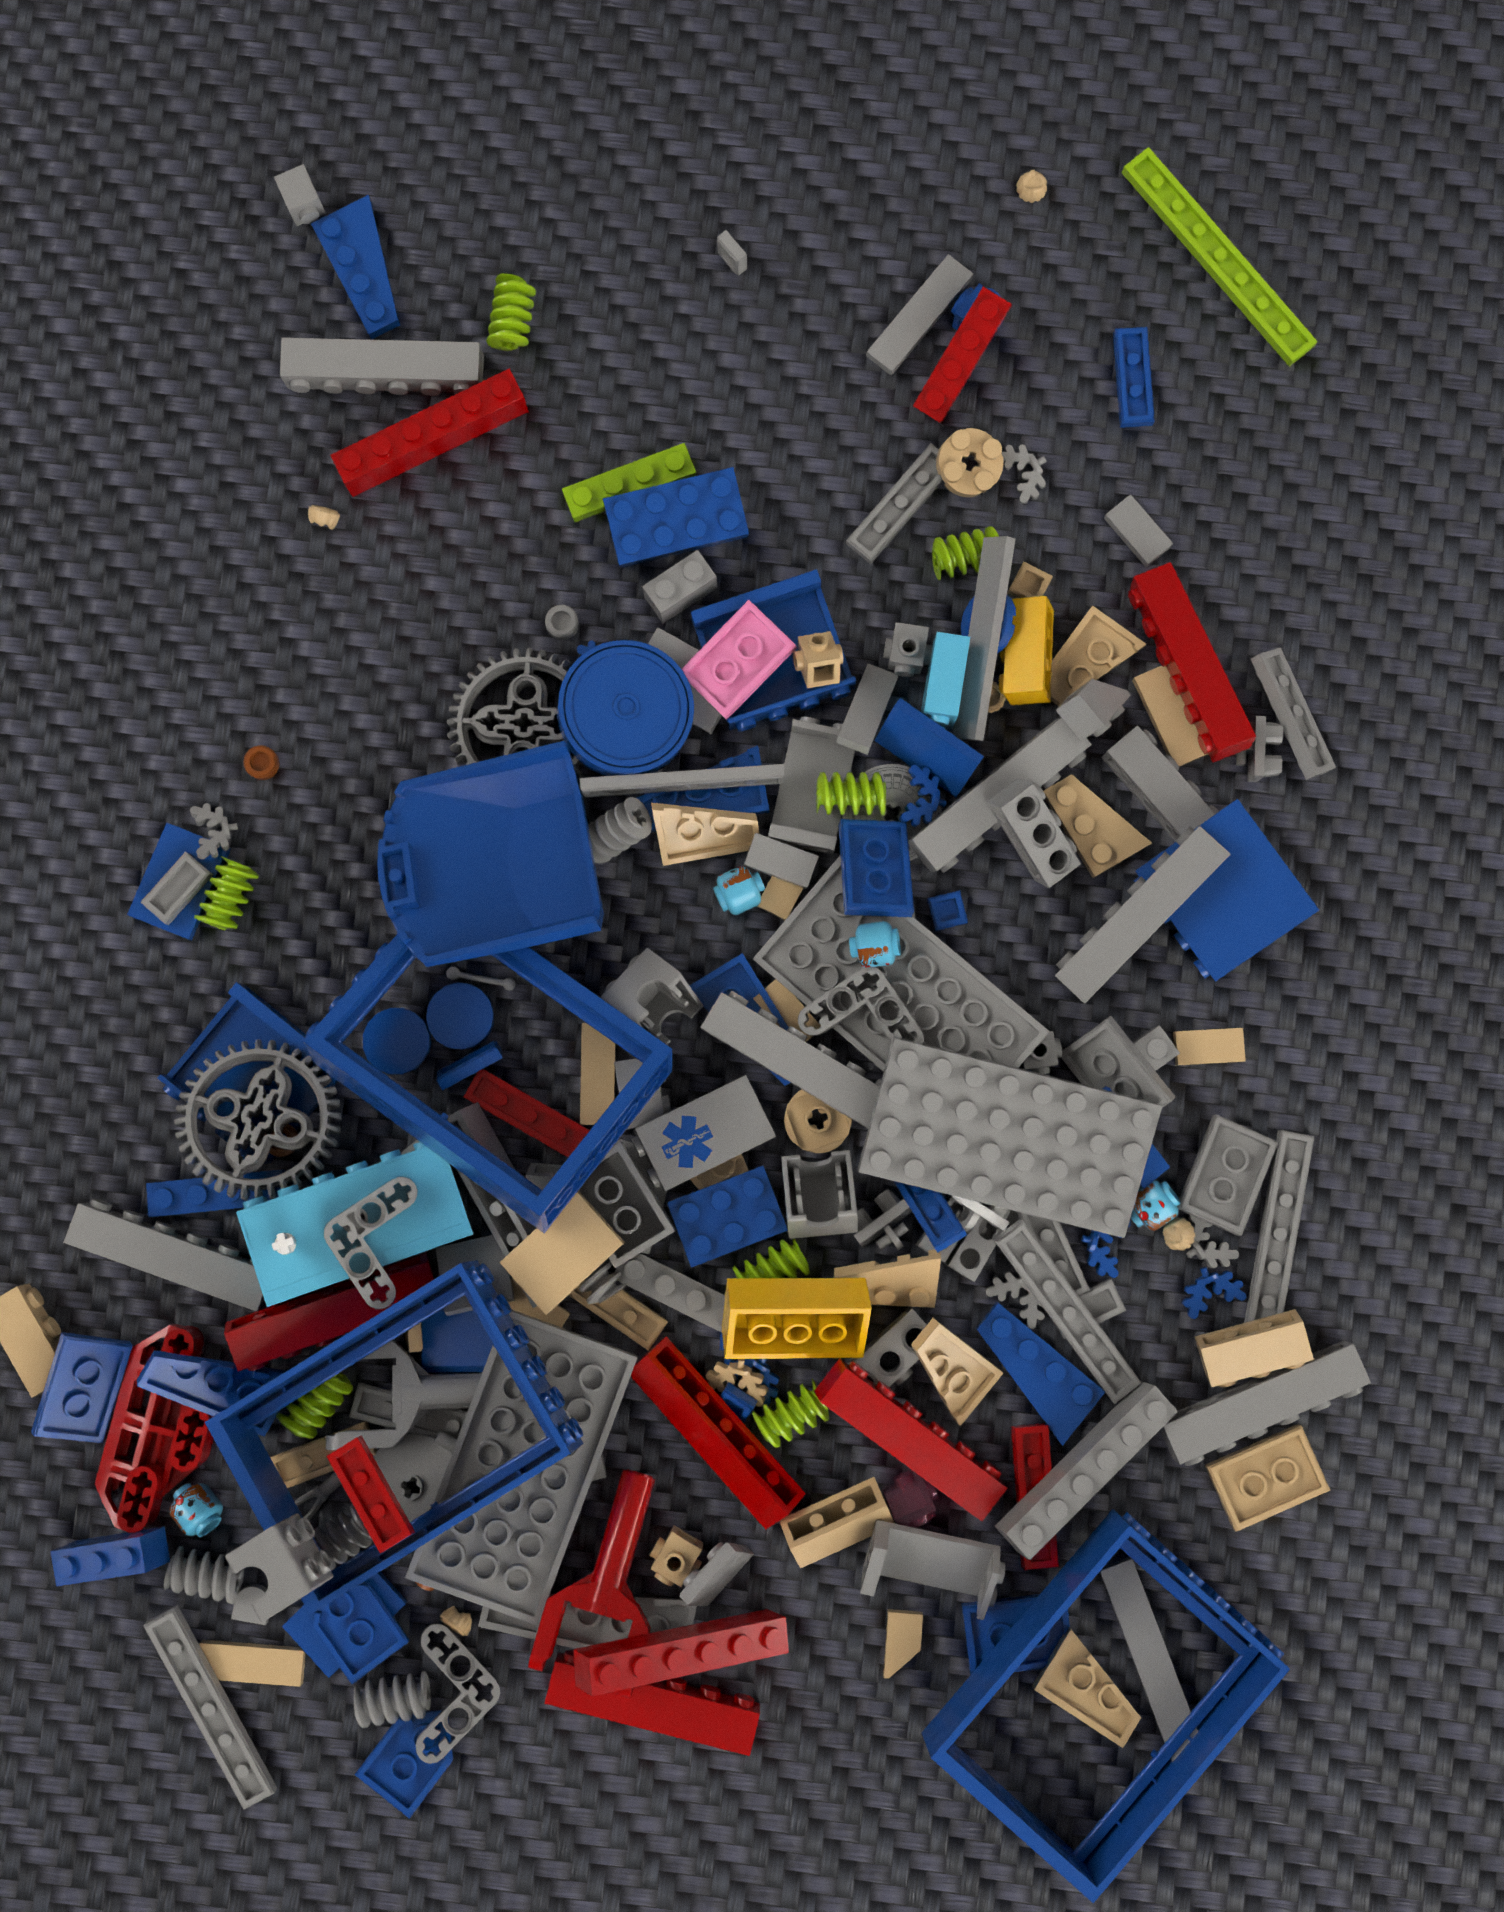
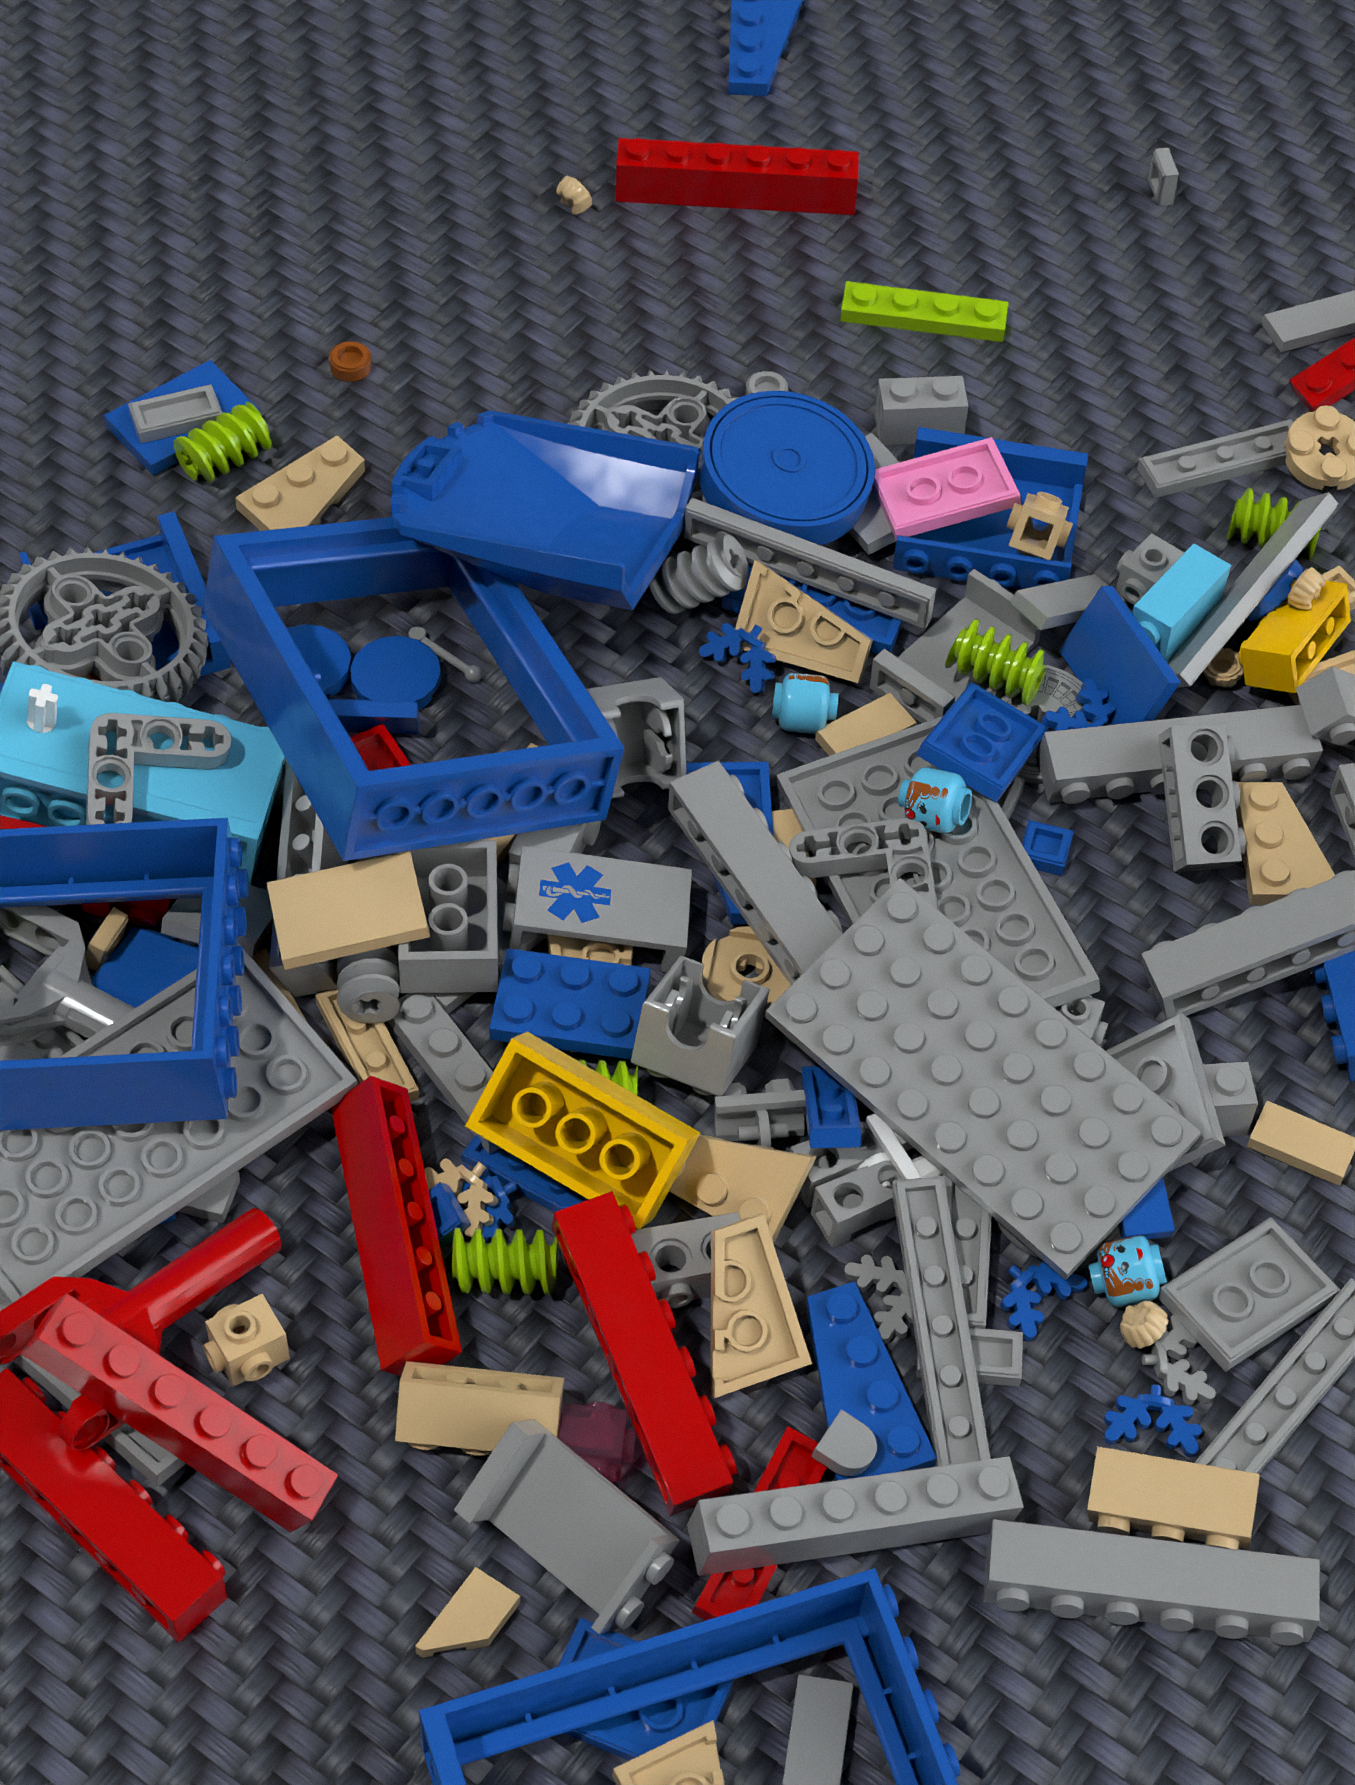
camera: 25 degrees right, 30 degrees down
light grey animal [190,803,238,859] -> none
light grey brick [280,338,484,396] -> none
lime piece [486,273,536,351] -> none
blue brick [603,467,749,568] -> none
light grey tile [680,1542,754,1606] -> none
light grey tile [743,833,819,889] -> none
tan tile [1205,1424,1330,1532] -> none
none -> tan wing [235,435,365,531]
none -> blue animal [699,623,776,694]
none -> light grey tile [811,1409,877,1476]
none -> tan piece [1287,567,1326,610]

